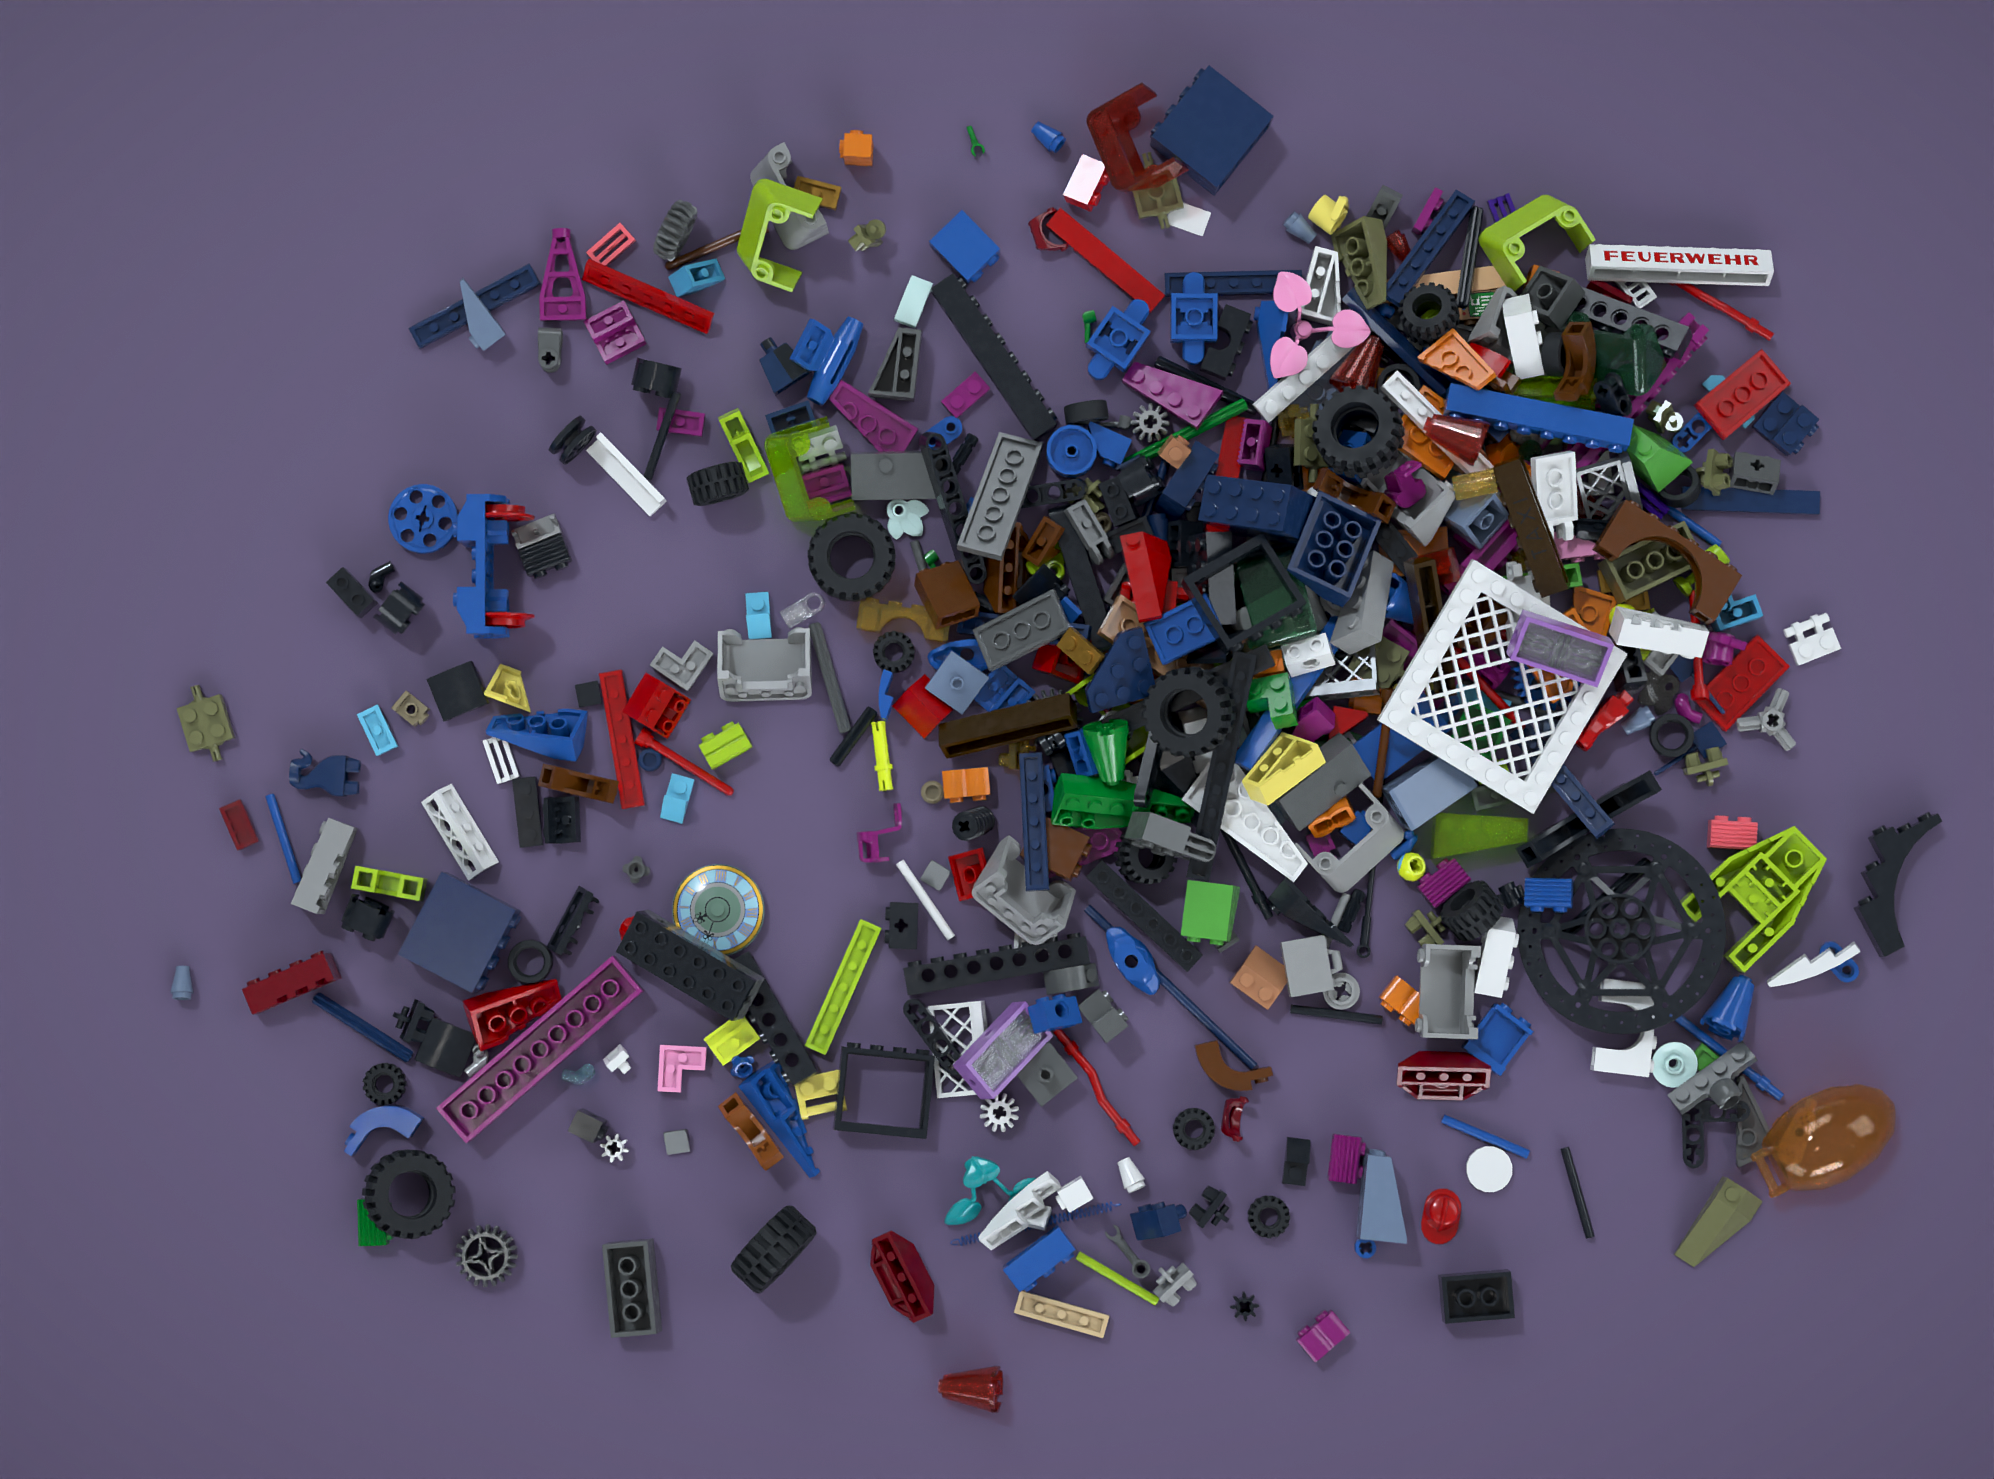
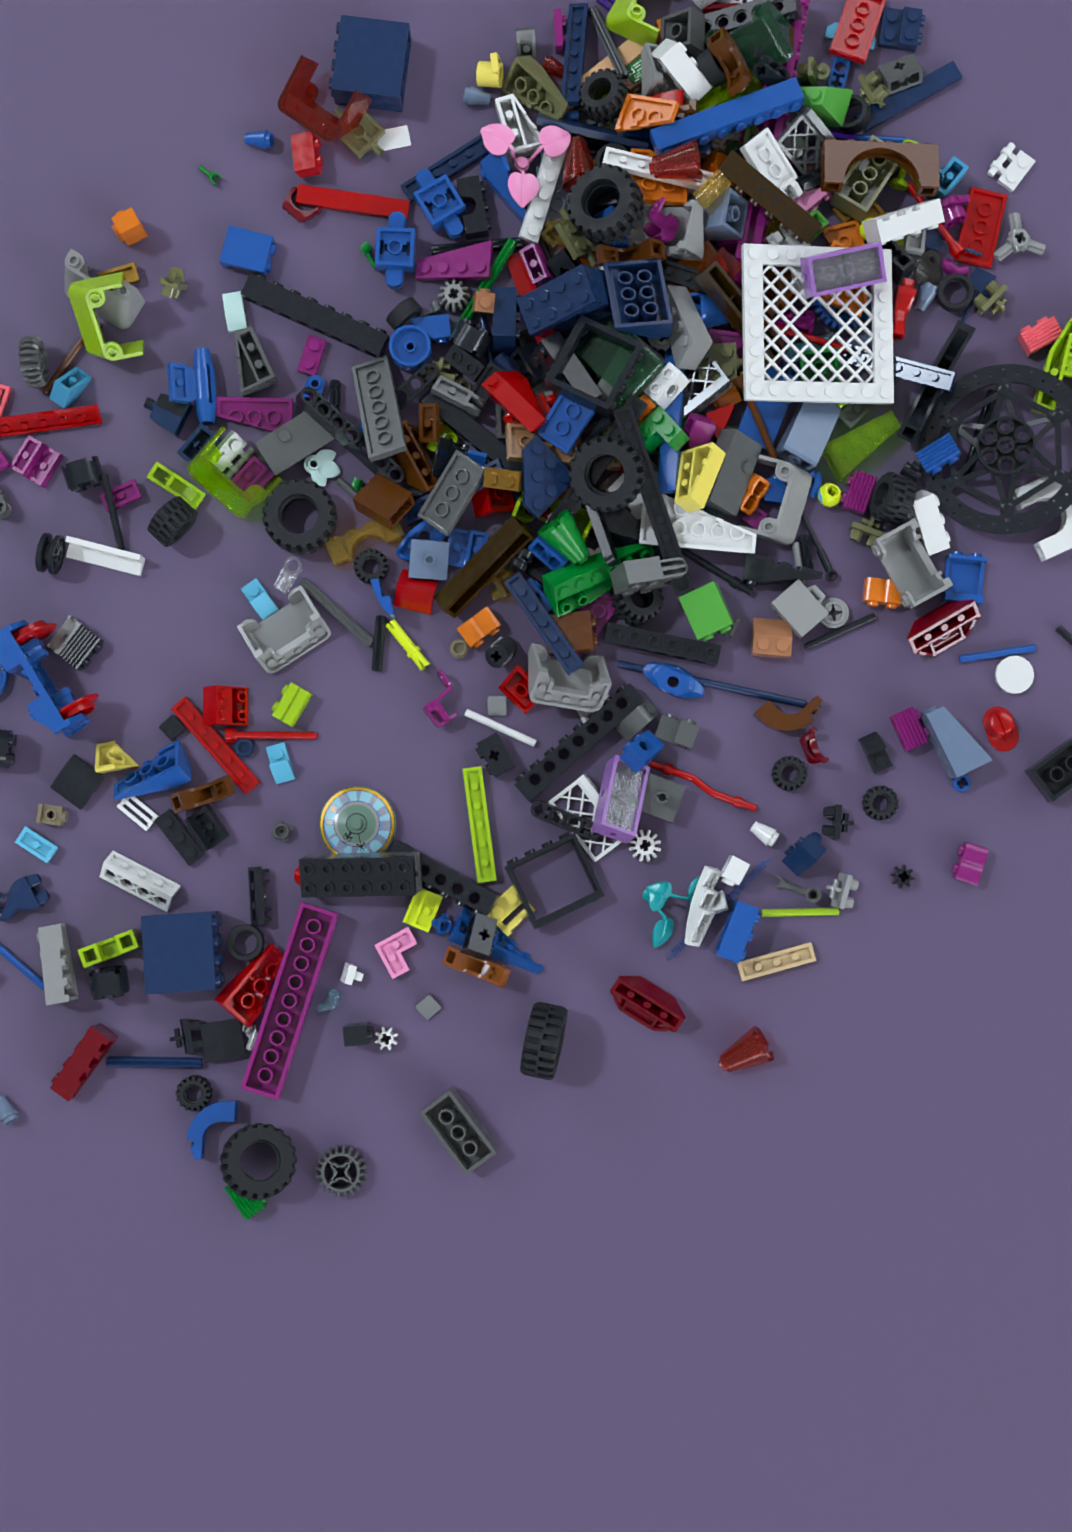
camera: 25 degrees left, 0 degrees up
light grey plate [650,640,714,691] -> none
none -> black brick [461,912,498,960]

